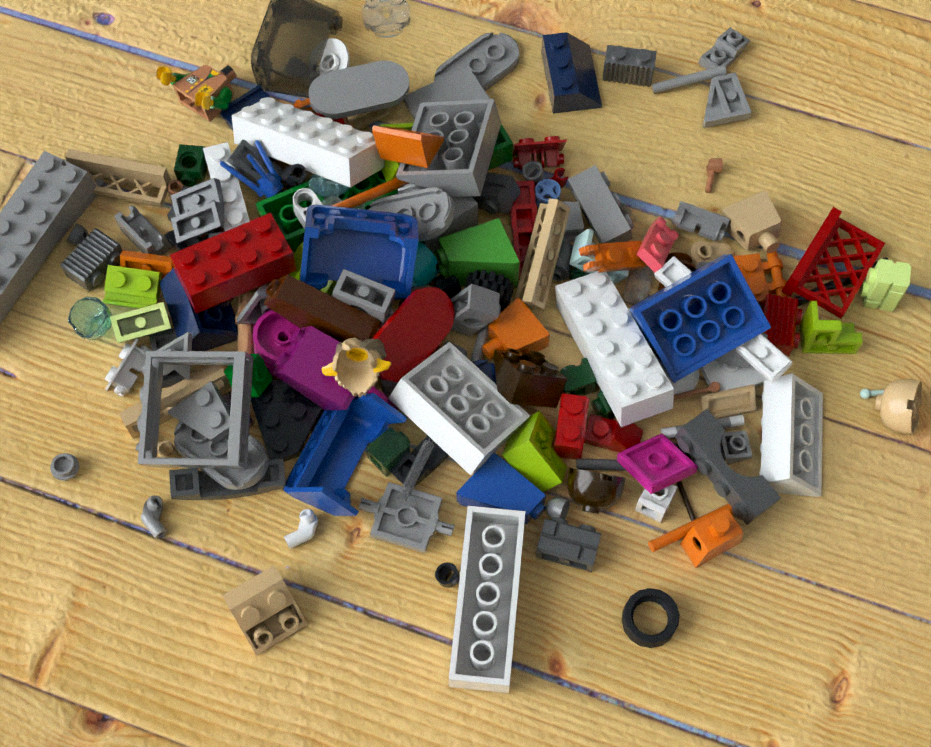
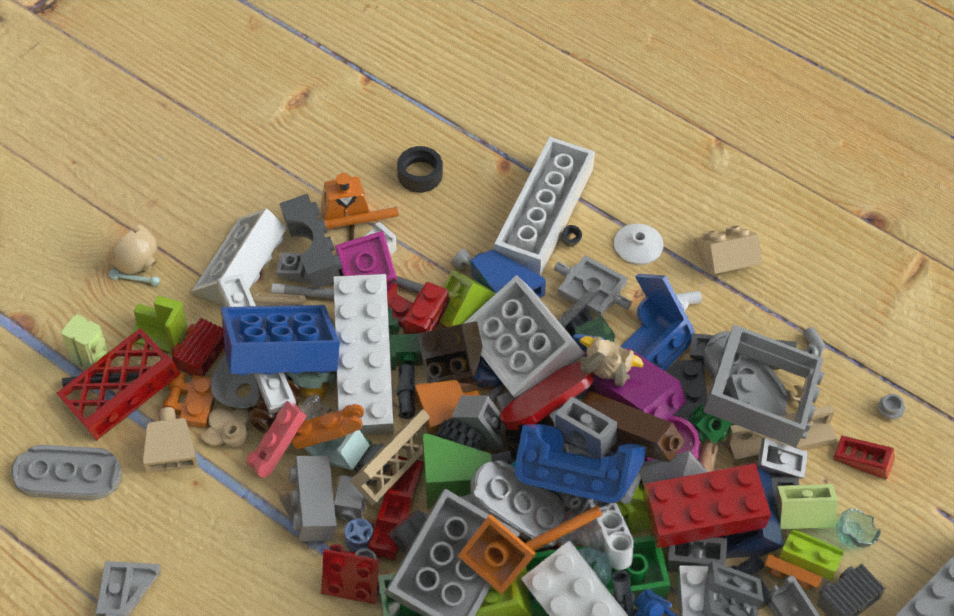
camera: 165 degrees left, 10 degrees down
white hinge [104,338,151,396] -> none
dark grey brick [536,517,601,572] -> none
dark brown cylinder [567,468,626,514] -> none
light grey hinge [672,201,730,242] -> none
nougat hand [705,158,723,193] -> none
none -> light grey tile [12,445,122,500]
none -> black pin [396,365,415,419]
none -> white dish [614,224,664,265]
none -> red slope [833,435,895,479]

